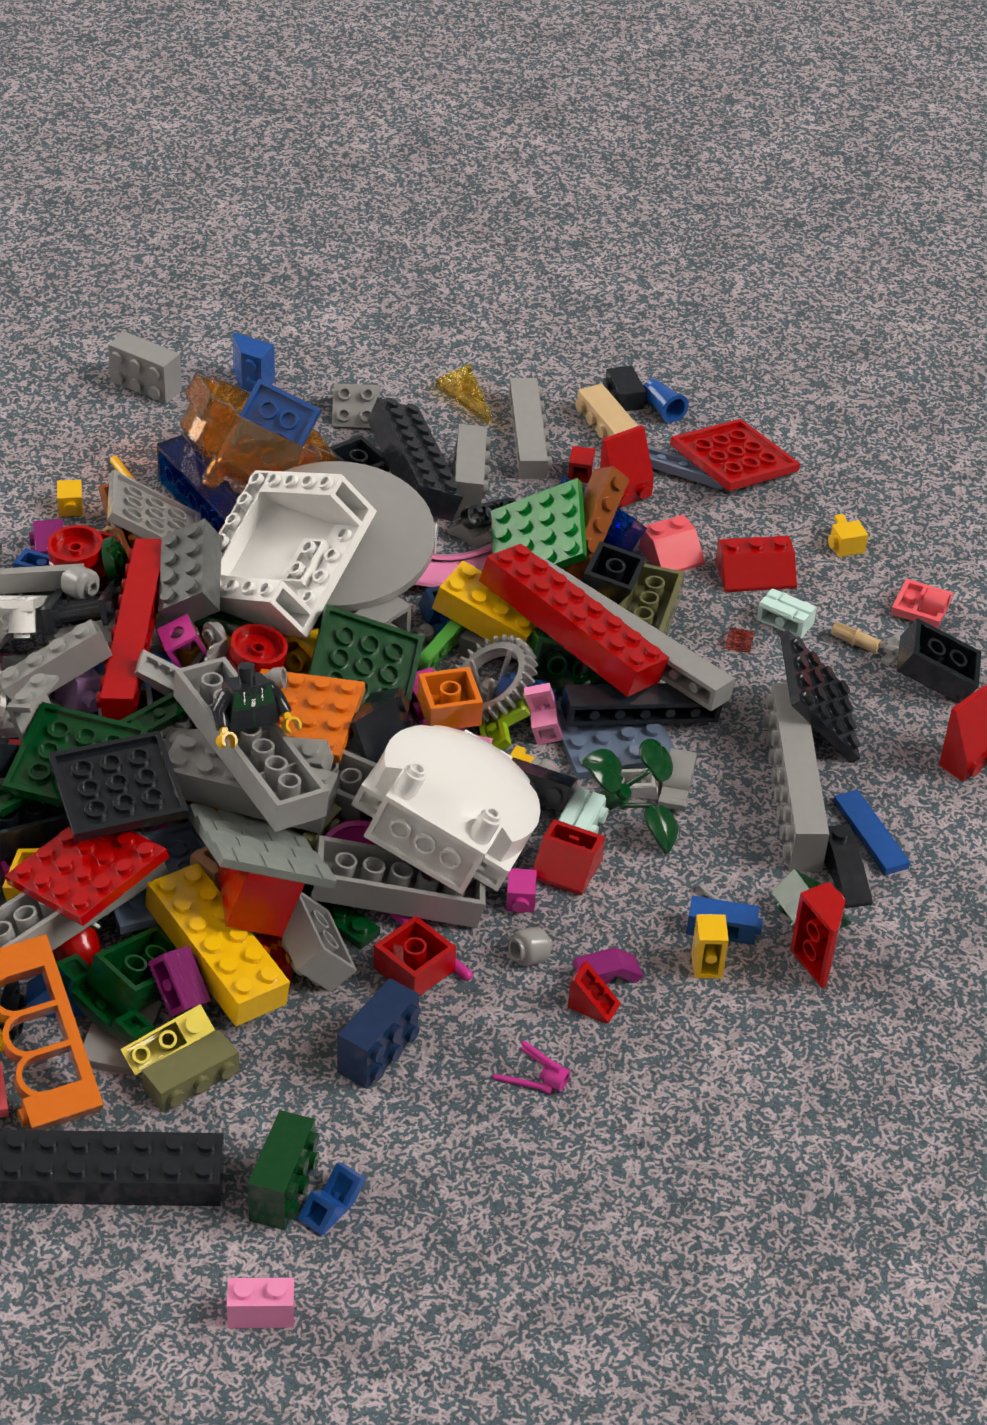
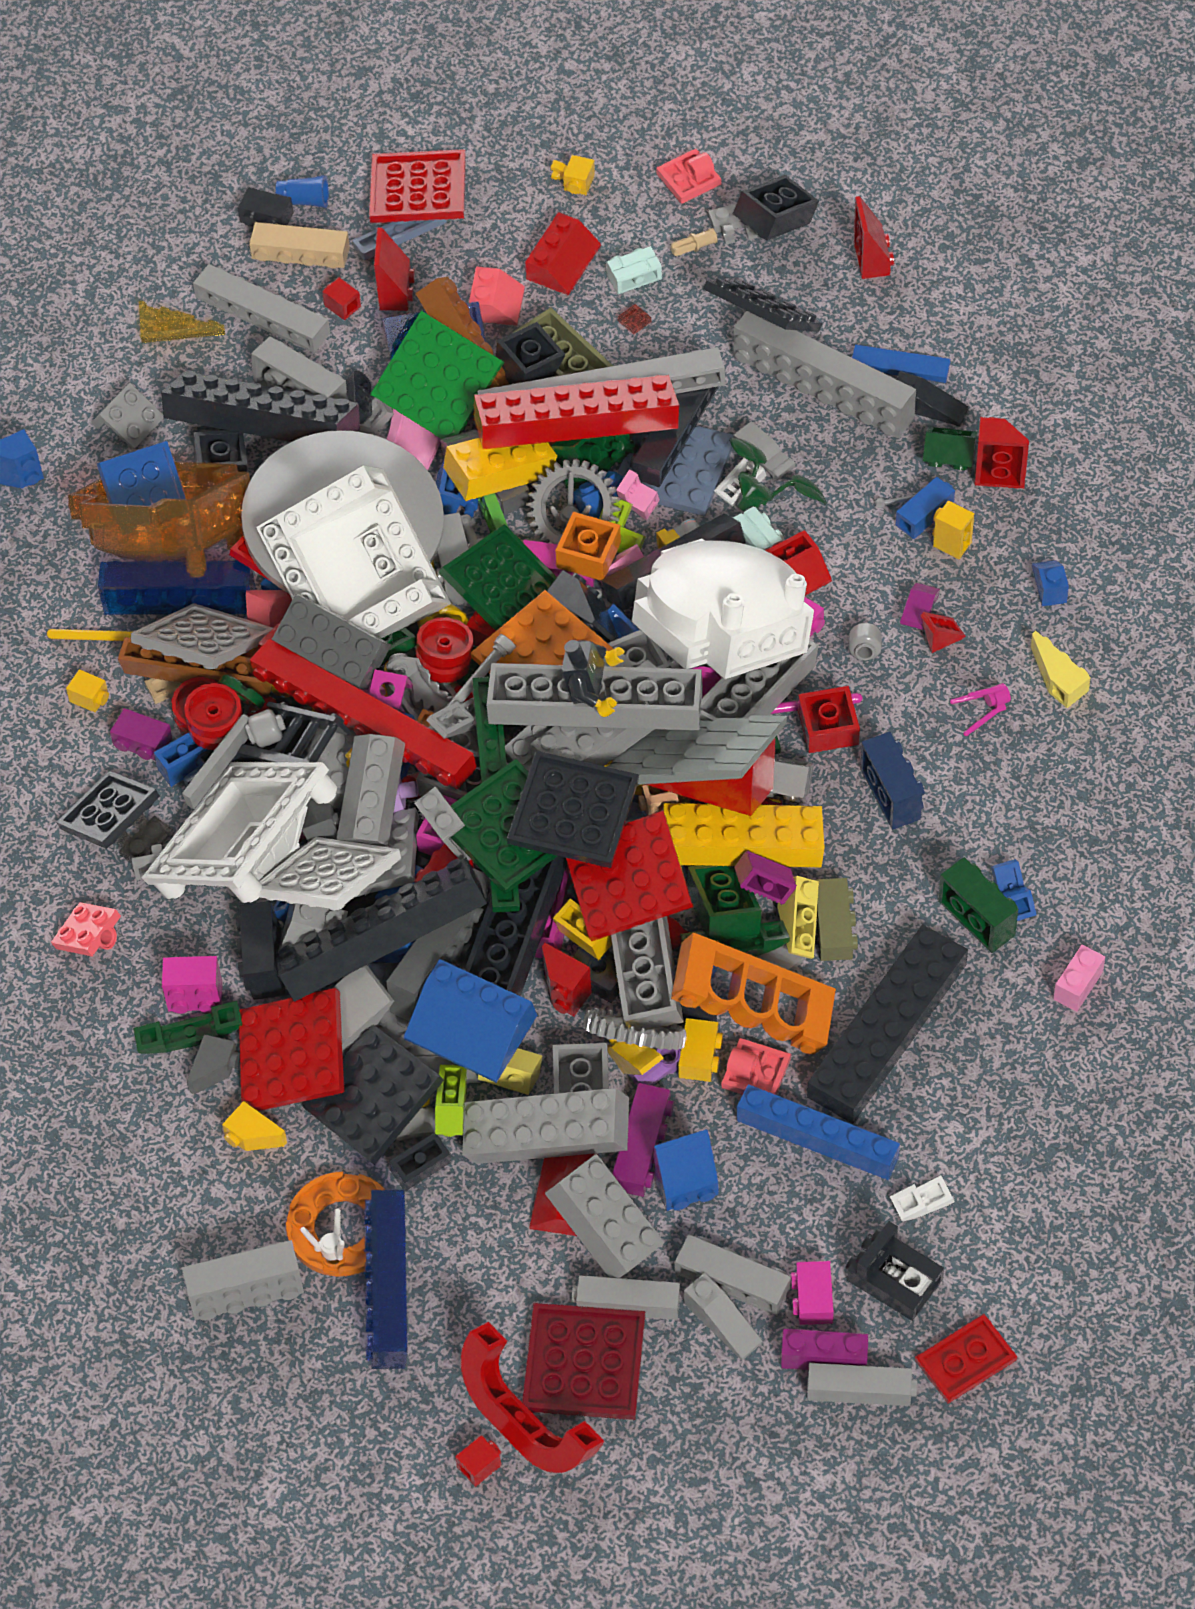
camera: 50 degrees left, 15 degrees up
none -> light yellow slope [1031,631,1091,708]
none -> blue slope [1032,560,1069,606]

